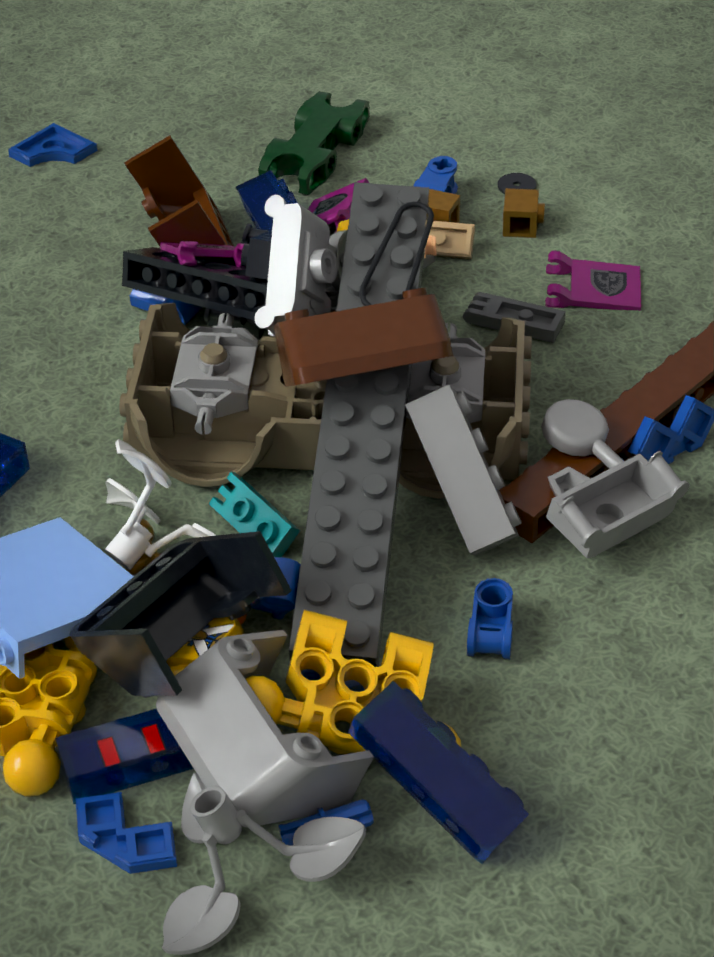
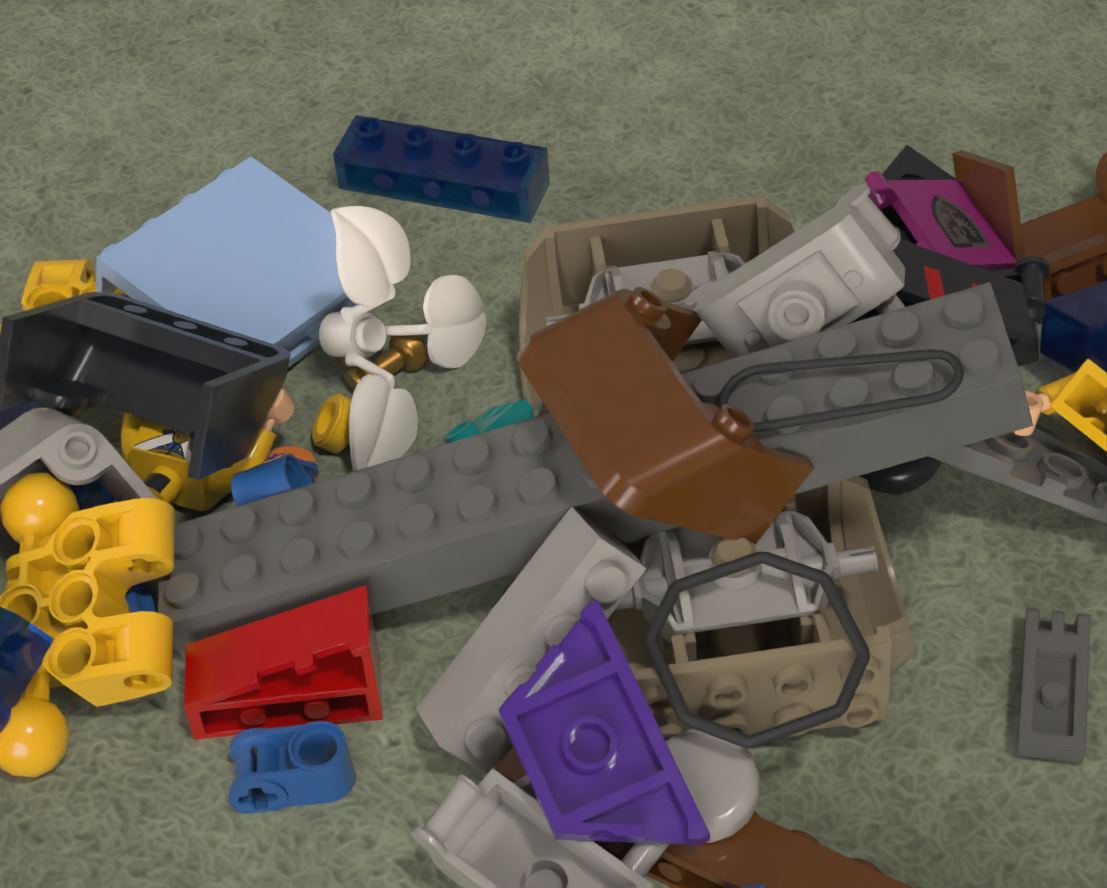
camera: 80 degrees right, 5 degrees up
none -> red wedge [184,585,383,740]
none -> dark purple wing [498,600,710,845]
none -> black piece [644,552,870,748]

